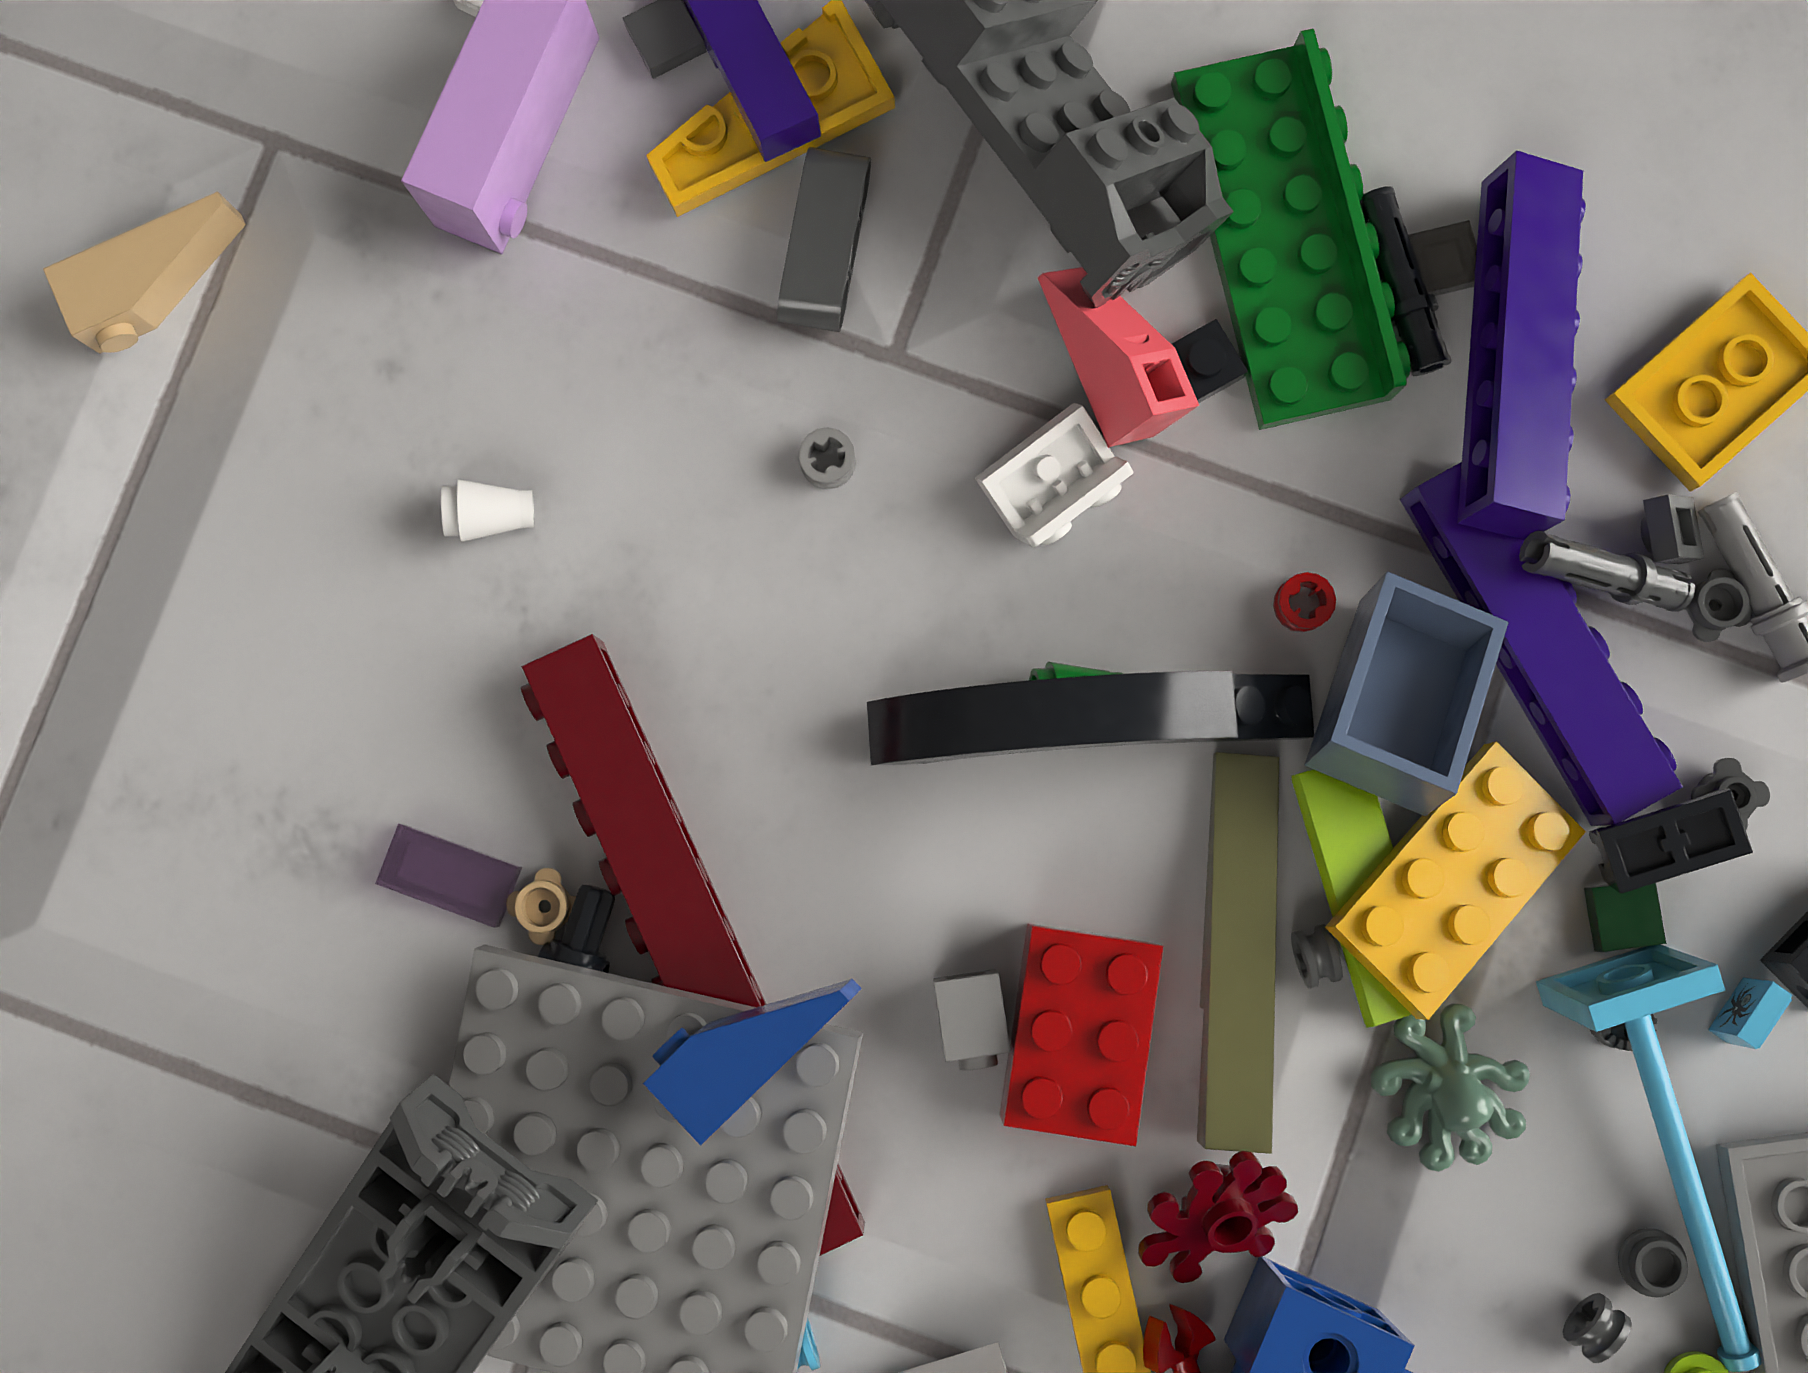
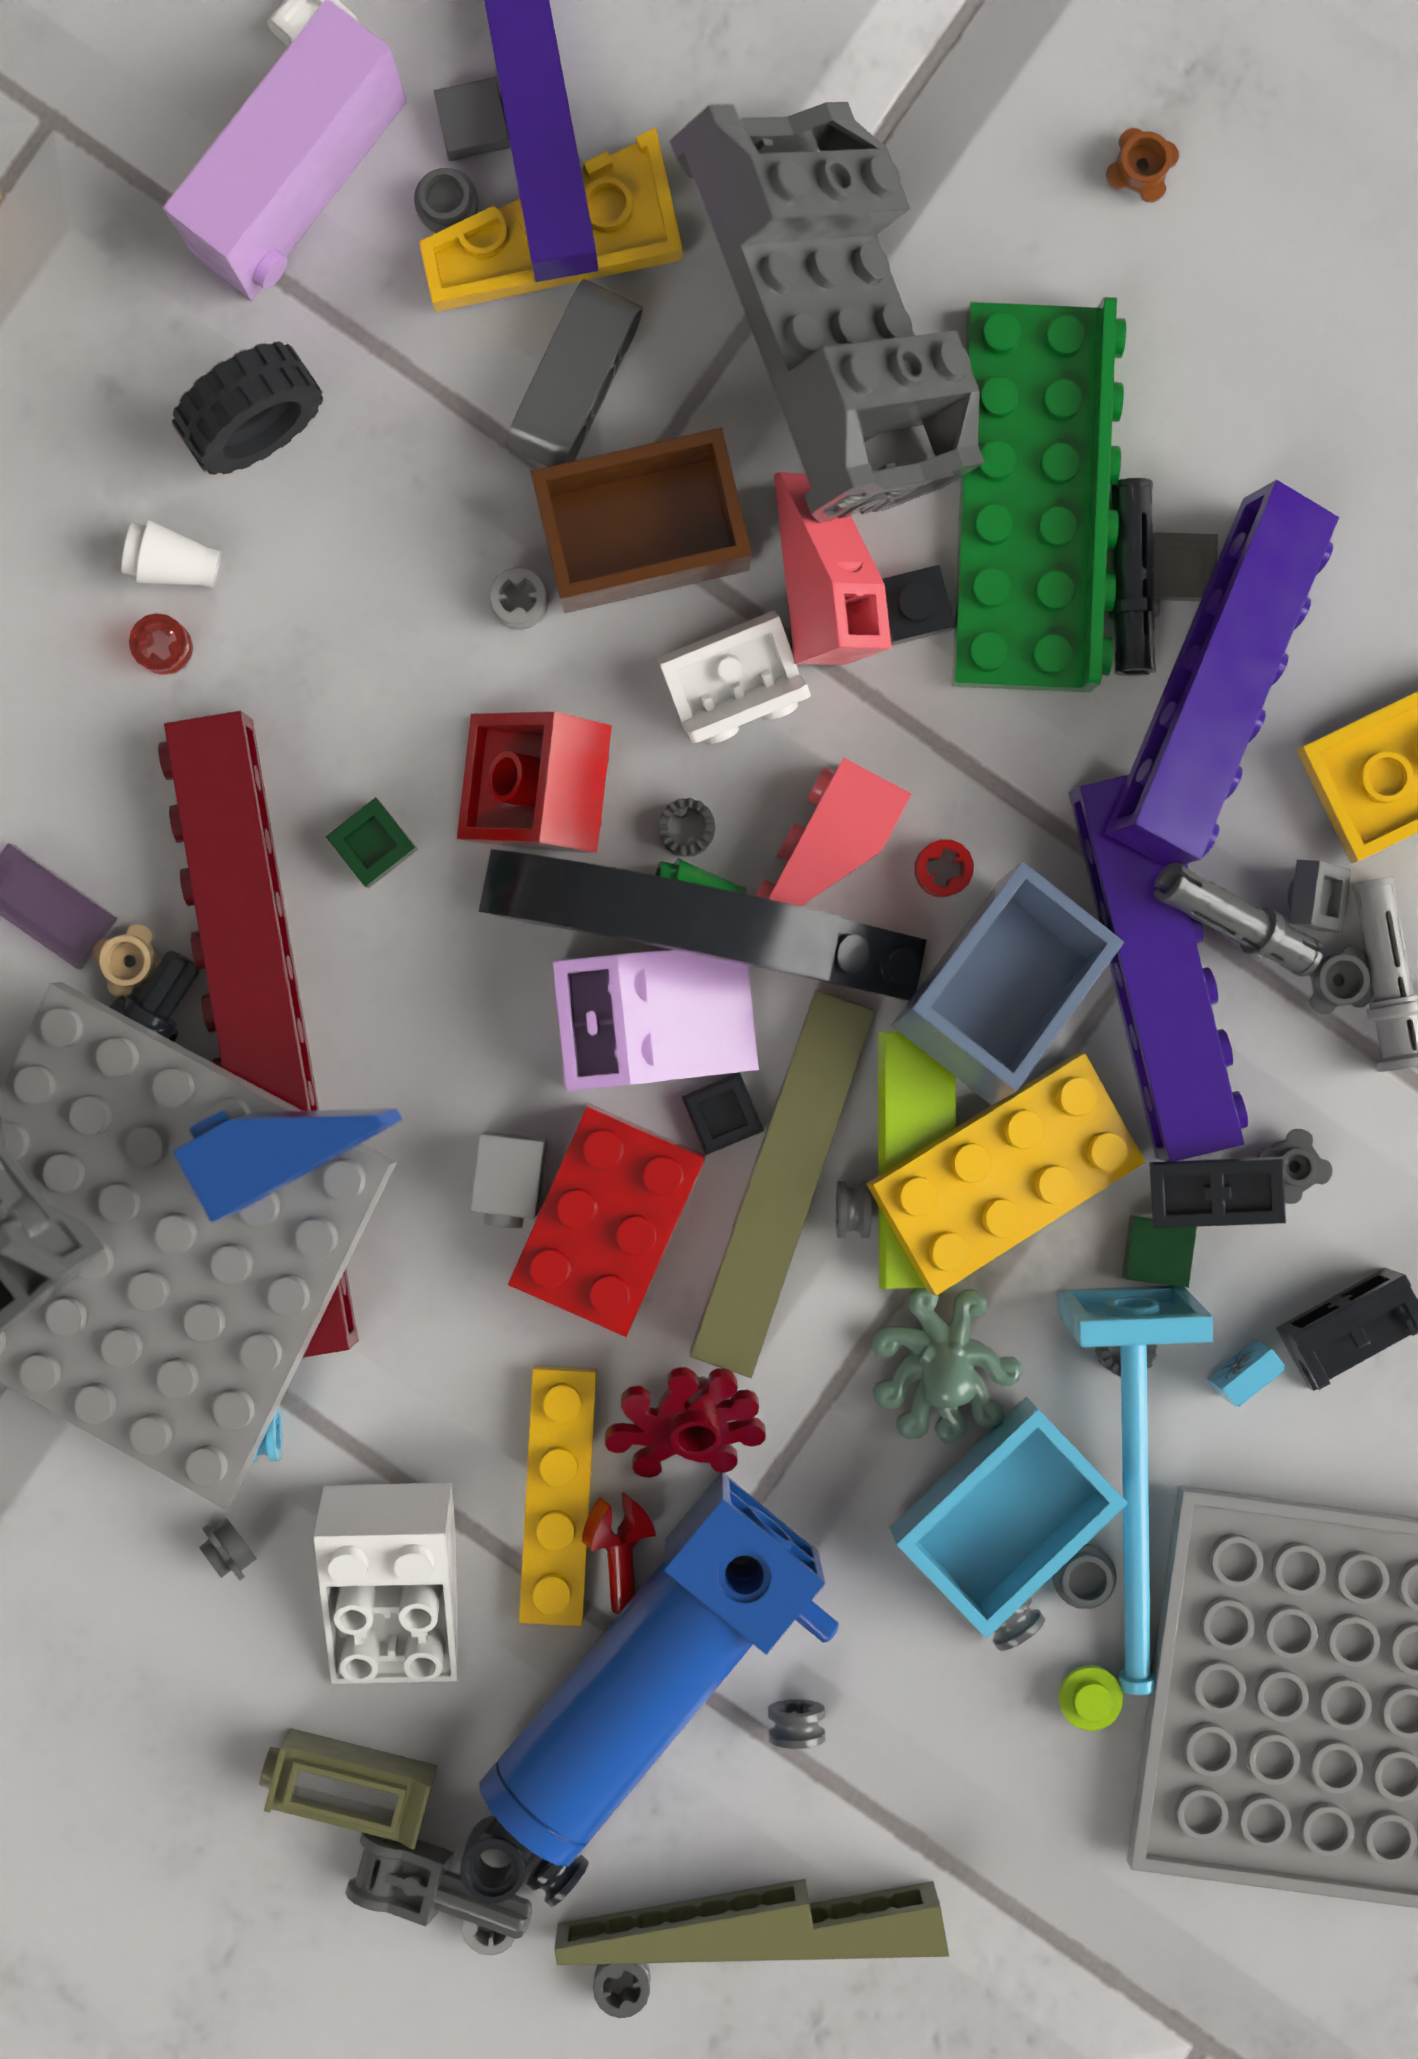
camera: 15 degrees right, 5 degrees up
none -> clear red bush [129,613,193,676]
none -> black tyre [172,341,323,475]
none -> dark green plate [325,797,418,889]
none -> dark grey plate [414,168,479,233]
none -> red slope [456,711,612,853]
none -> reddish brown piece [530,427,752,614]
none -> lavender slope [552,950,759,1092]
none -> dark grey bush [658,798,715,857]
none -> black tile [681,1072,764,1155]
none -> coral slope [755,757,912,907]
none -> medium azure piece [889,1396,1128,1639]

